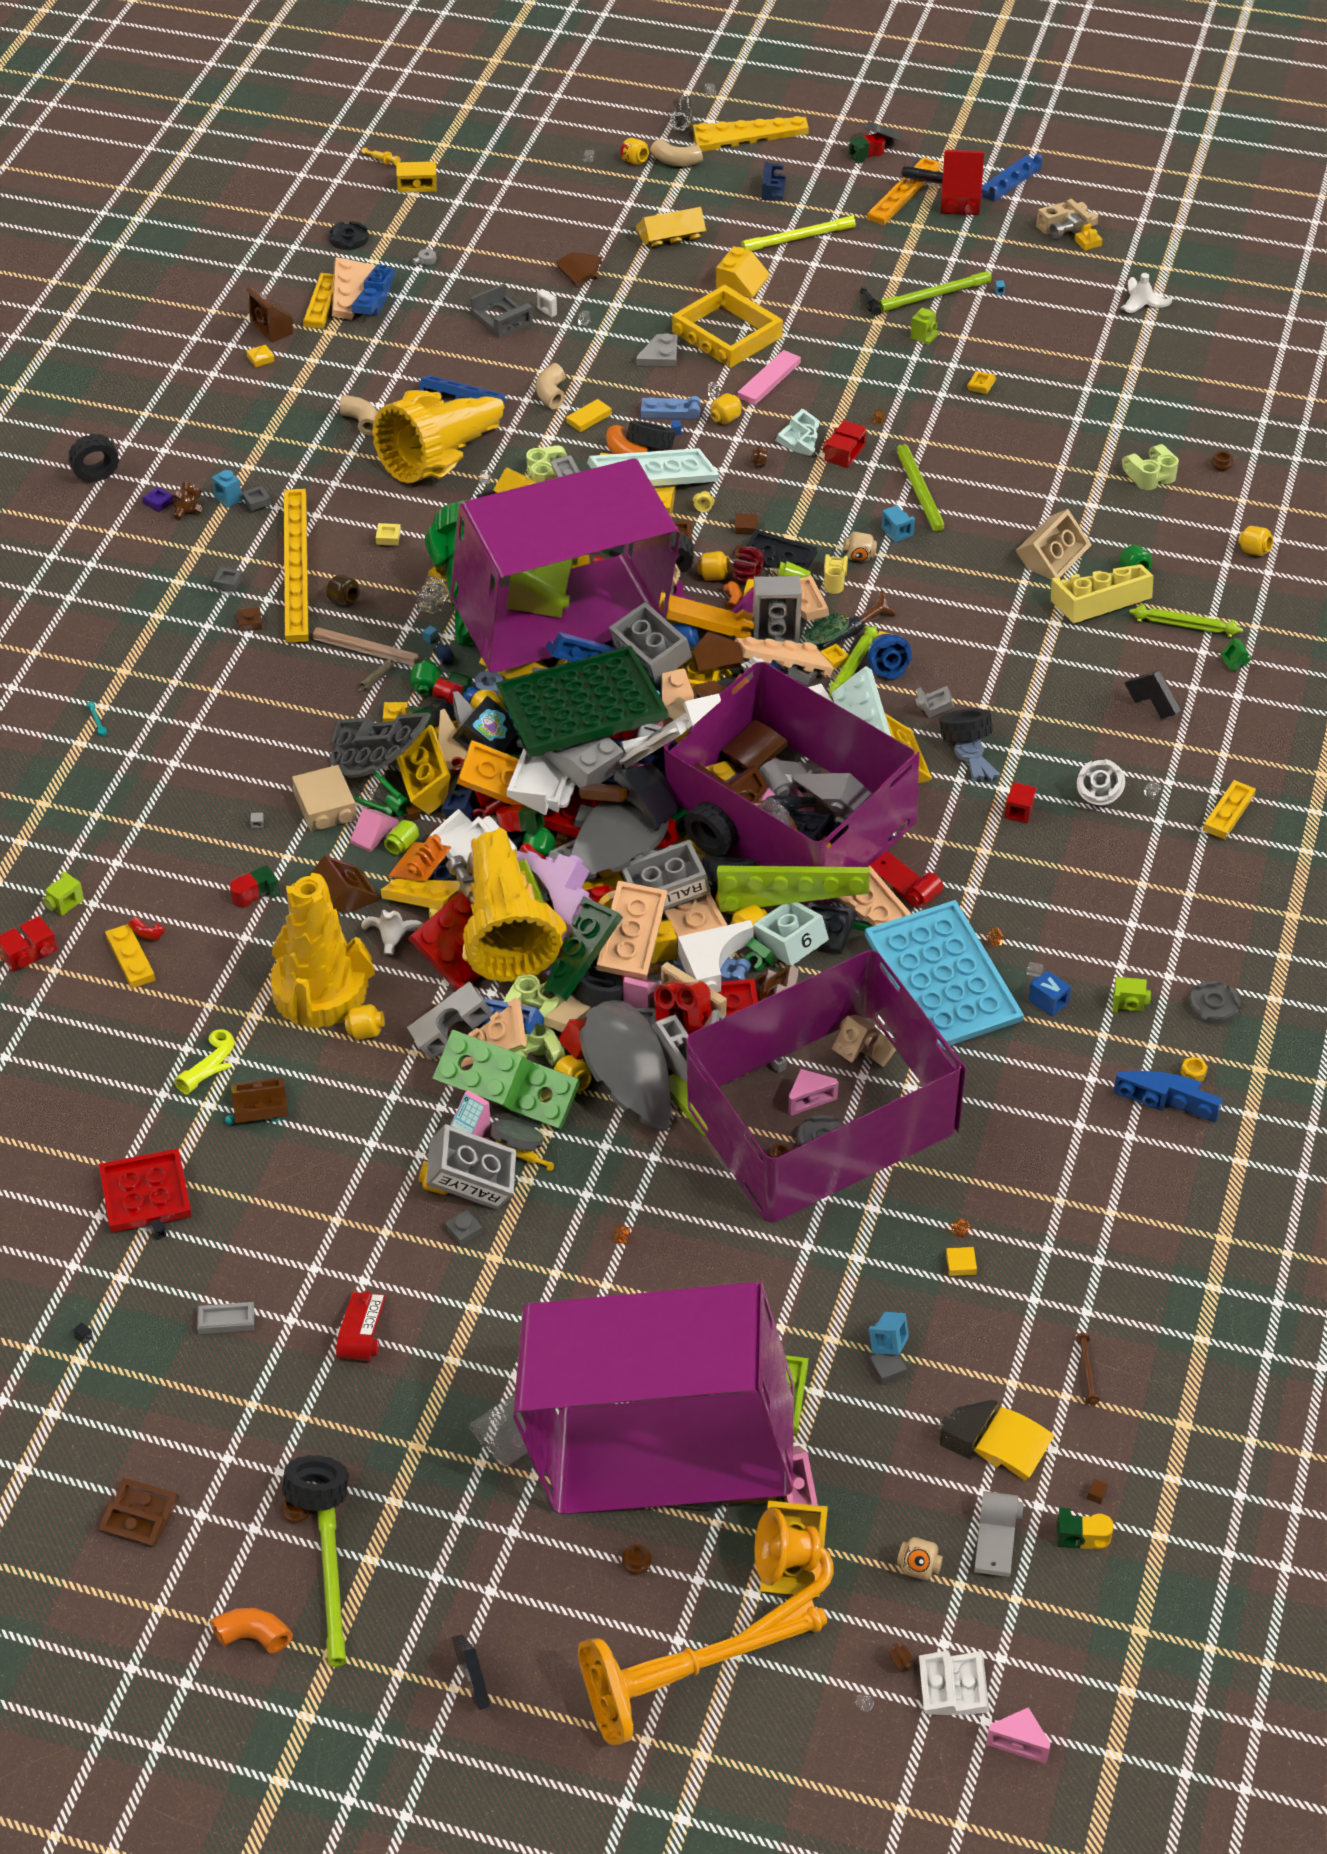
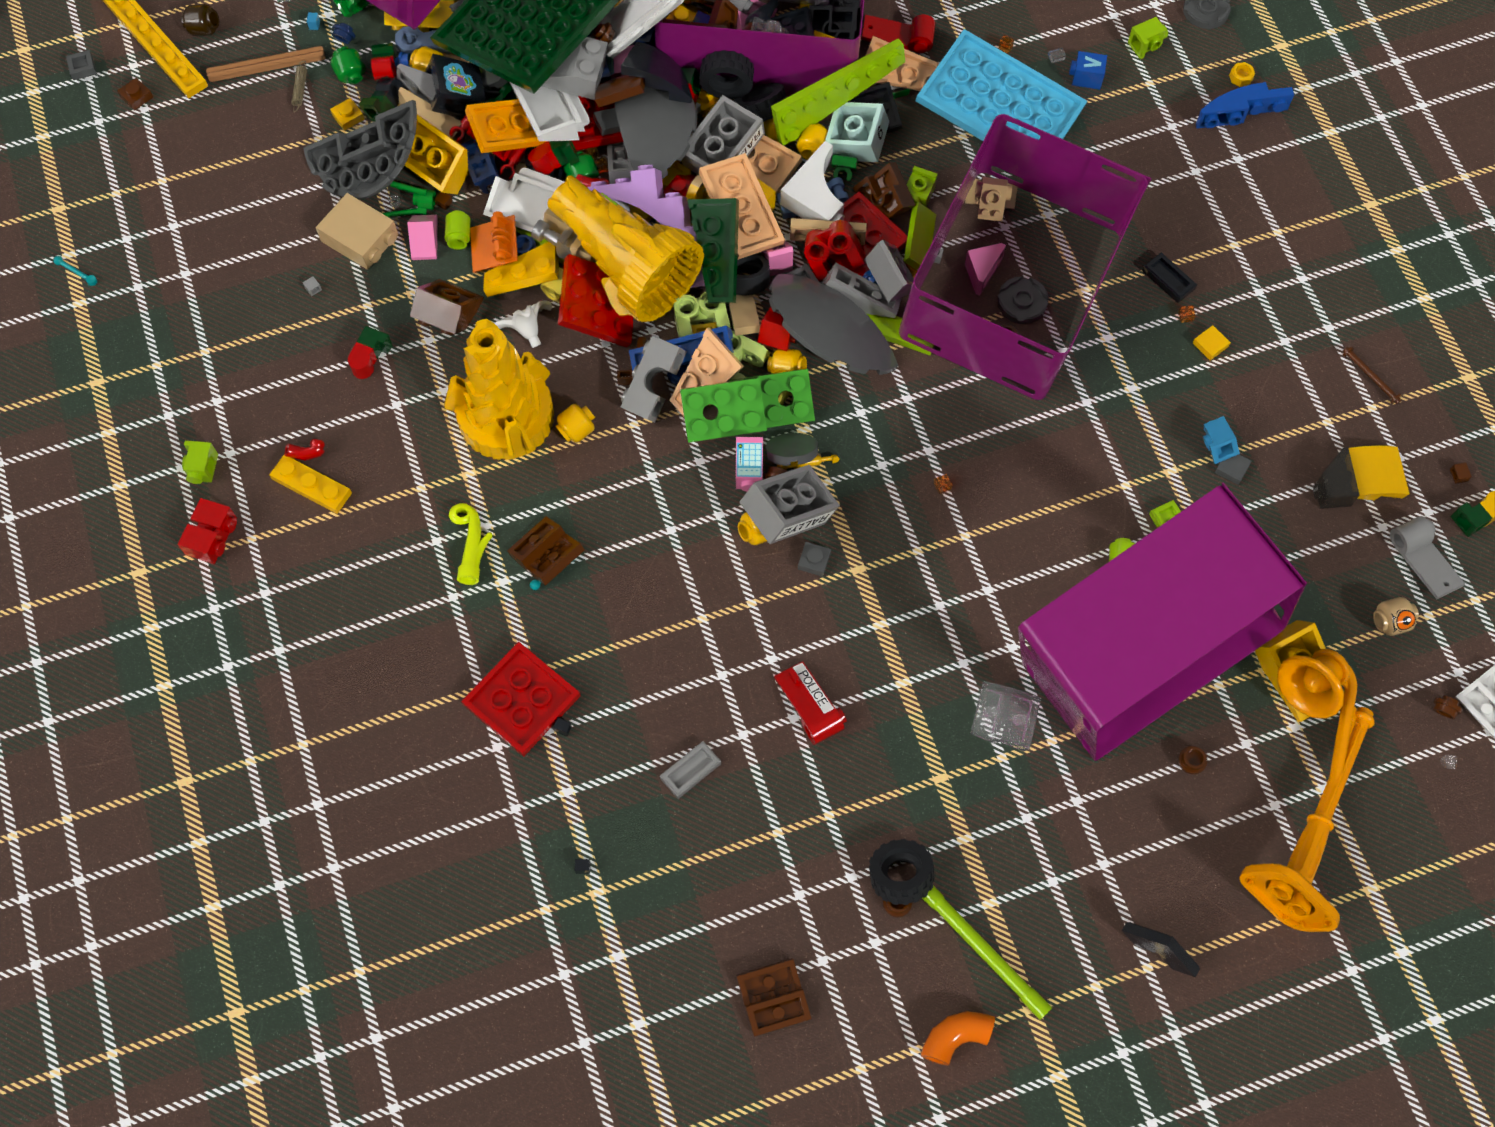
camera: 35 degrees left, 20 degrees up
none -> reddish brown plate [593,22,615,44]
none -> black tile [1142,252,1197,303]

